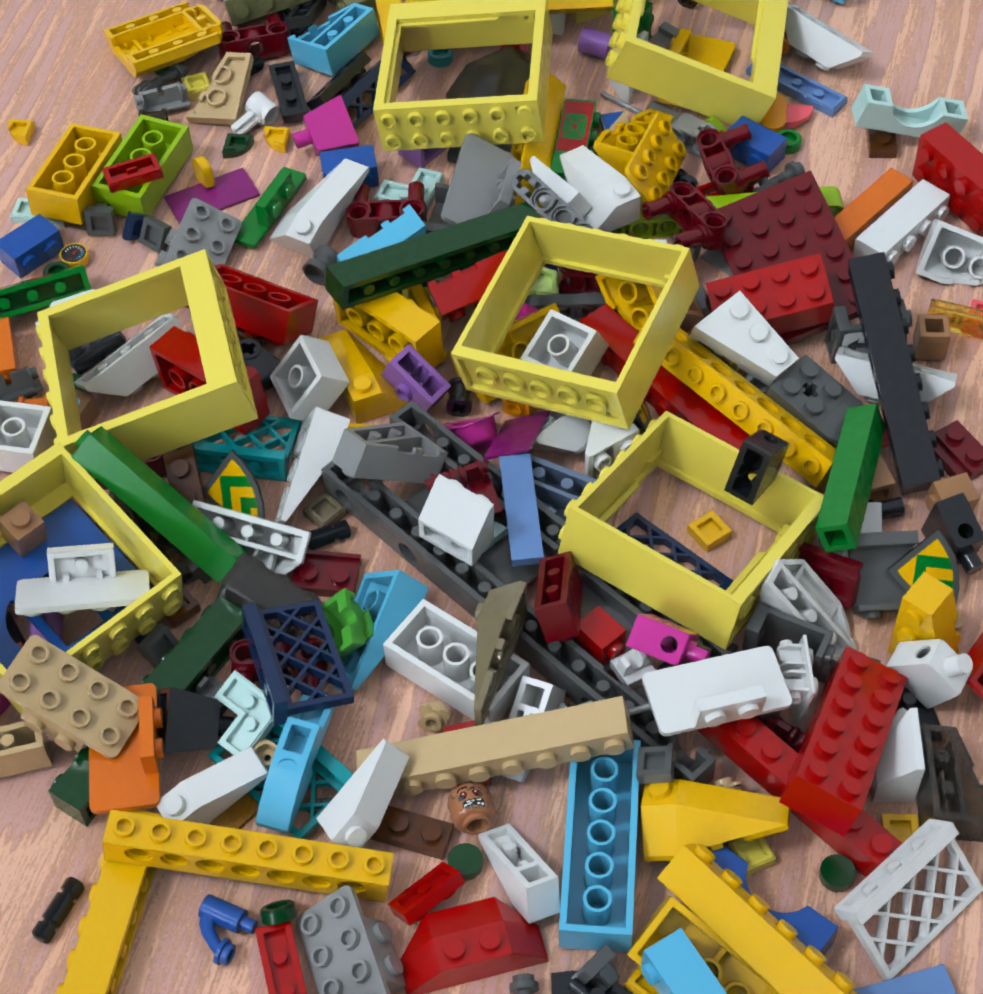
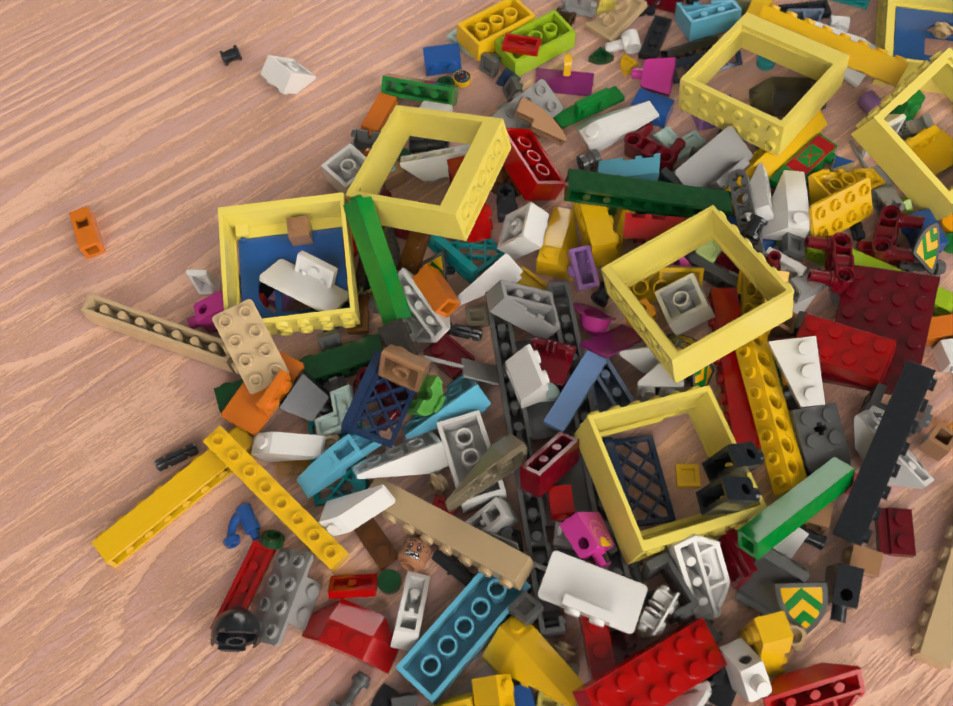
camera: 40 degrees right, 10 degrees up
none -> white wedge [351,431,449,479]
none -> medium nougat slope [378,344,431,393]
none -> orange brick [412,264,461,318]
none -> light grey piece [424,355,499,385]
none -> black axle [432,548,476,587]
none -> medium nougat slope [513,97,567,145]
none -> black torso [696,476,761,516]
none -> black bush [741,214,768,242]
none -> dark grey tile [778,232,805,260]
none -> shield [907,223,940,275]

